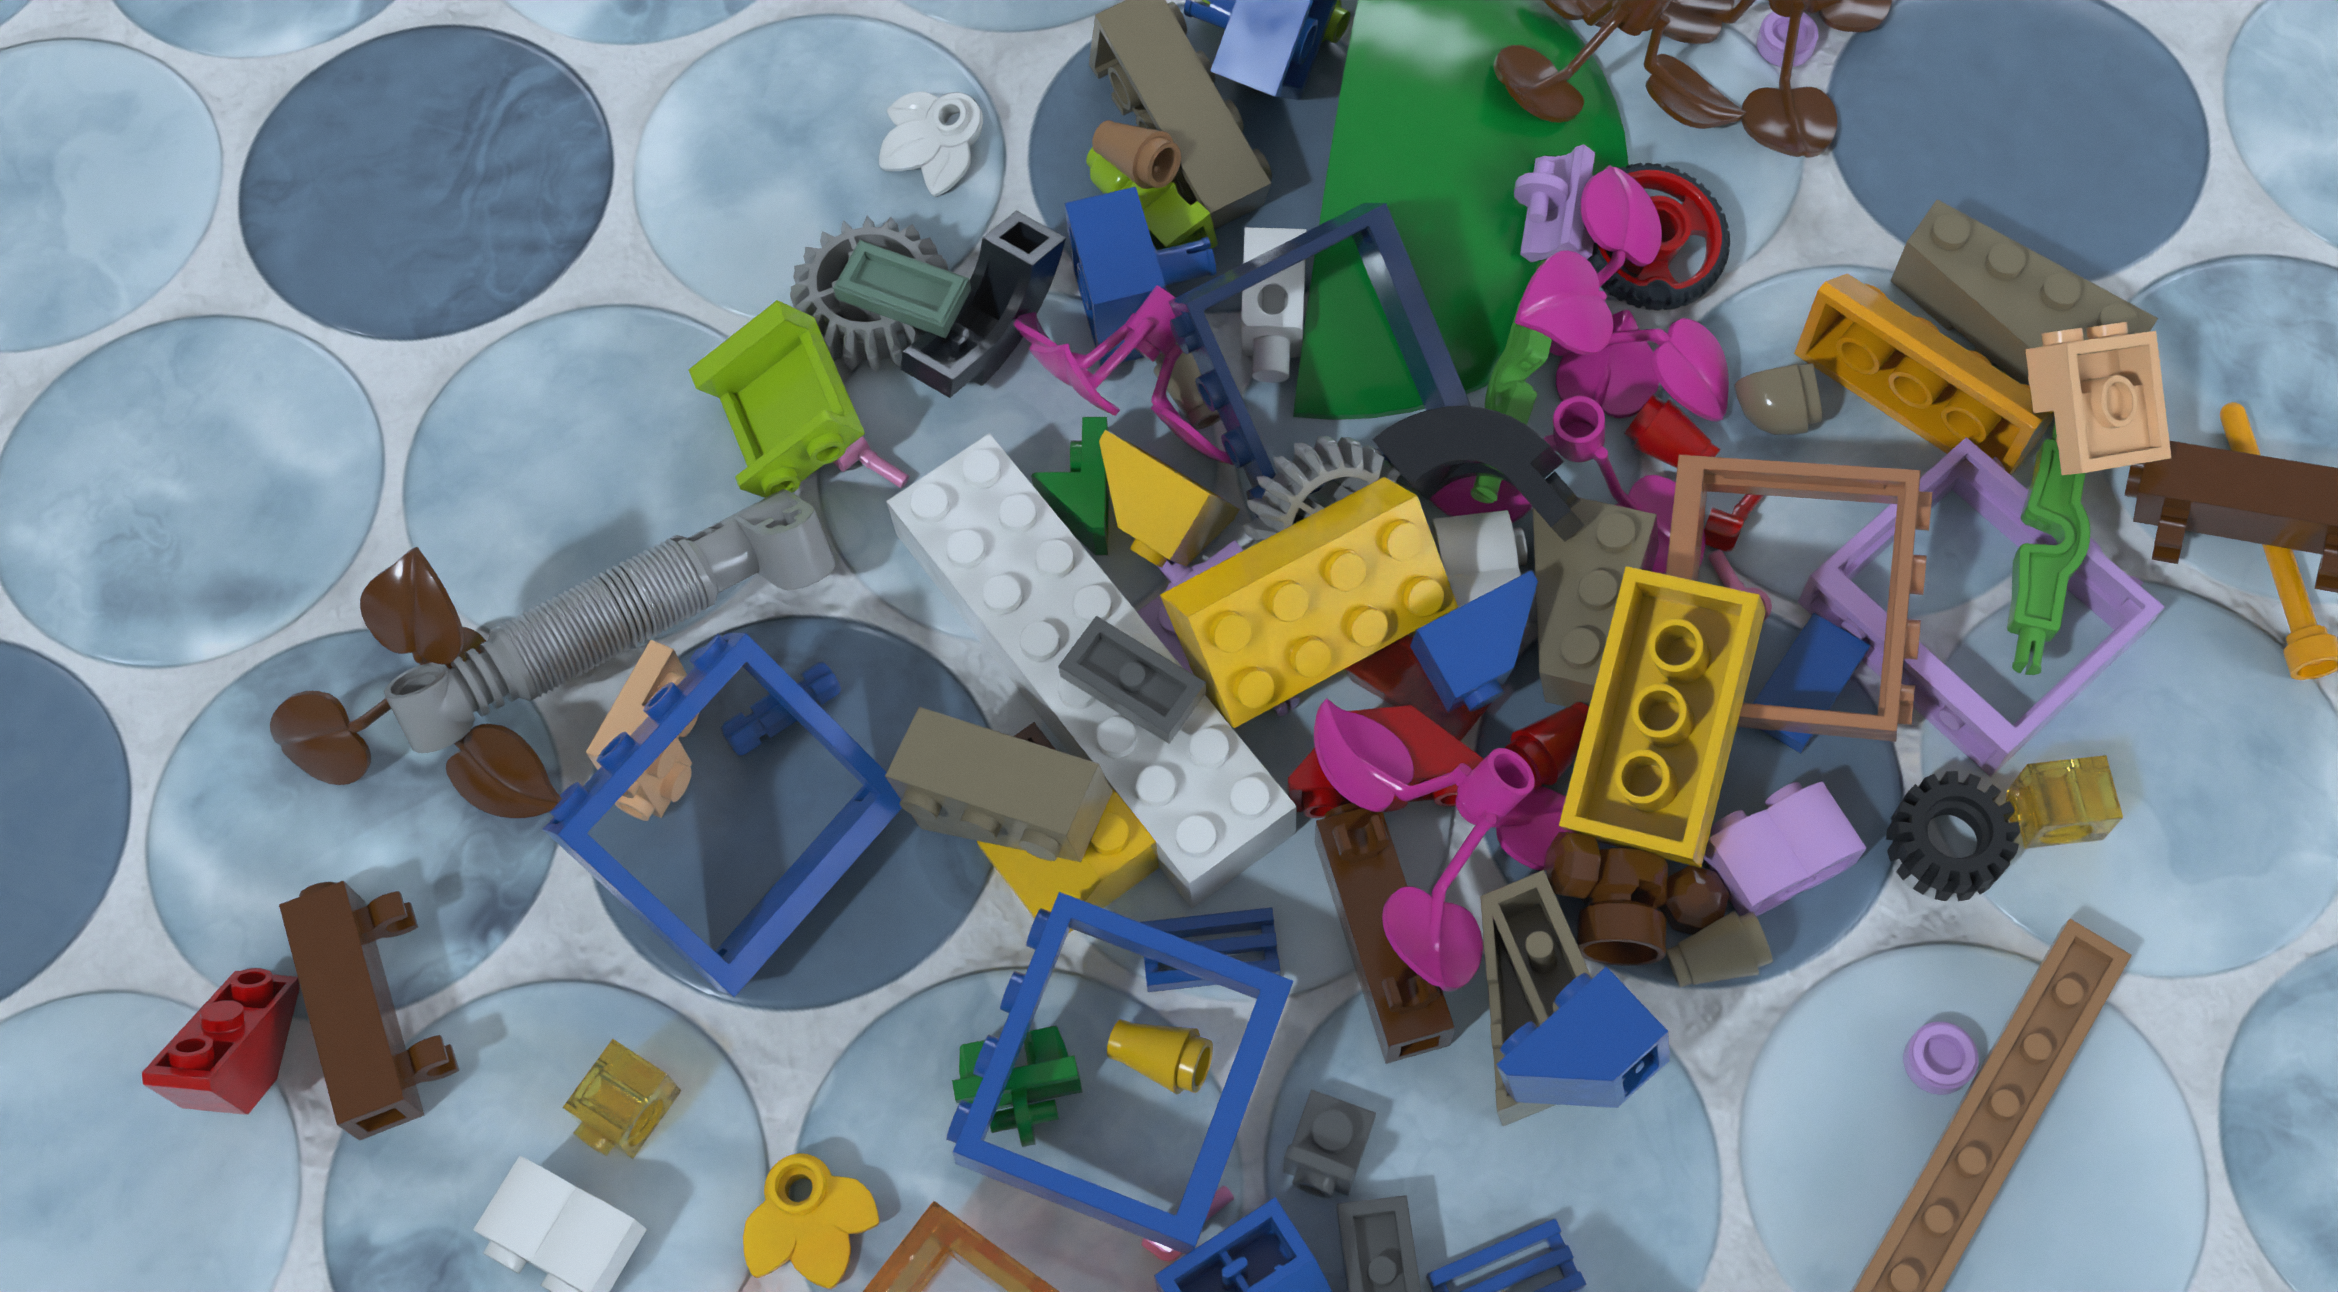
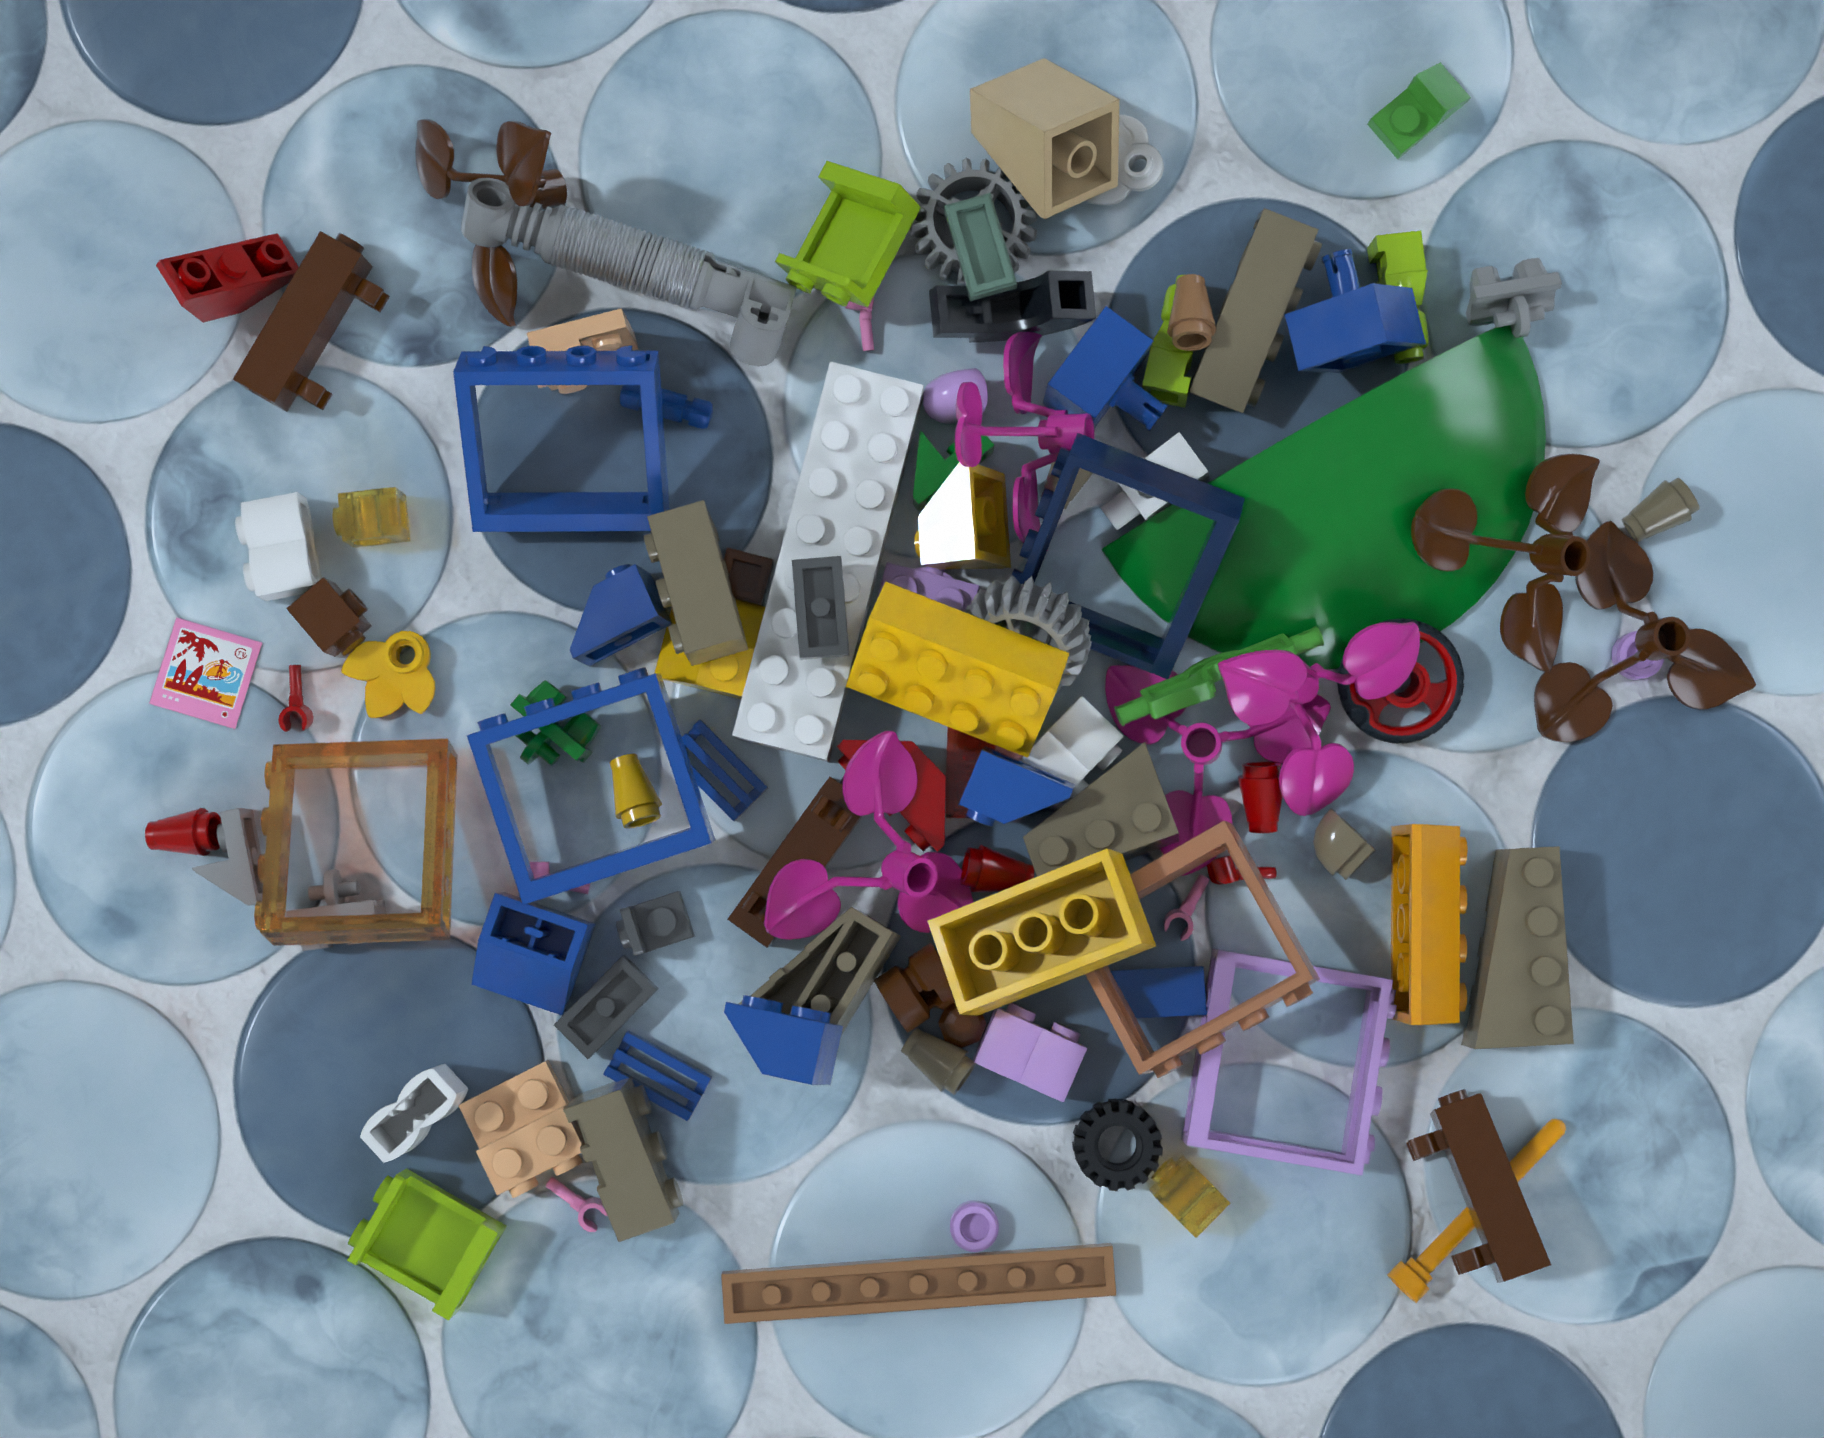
camera: 50 degrees right, 20 degrees up
black arch [1372,406,1584,542] -> none
lavender hips [1514,144,1595,262] -> none
reddish brown tile [1543,832,1601,899] -> none
bright green piece [2007,422,2090,675] -> none
light nougat plate [2025,322,2171,475] -> none
none -> reddish brown brick [286,577,372,657]
none -> blue slope [569,564,673,666]
none -> lavender piece [923,368,988,424]
none -> tan slope [970,58,1119,219]

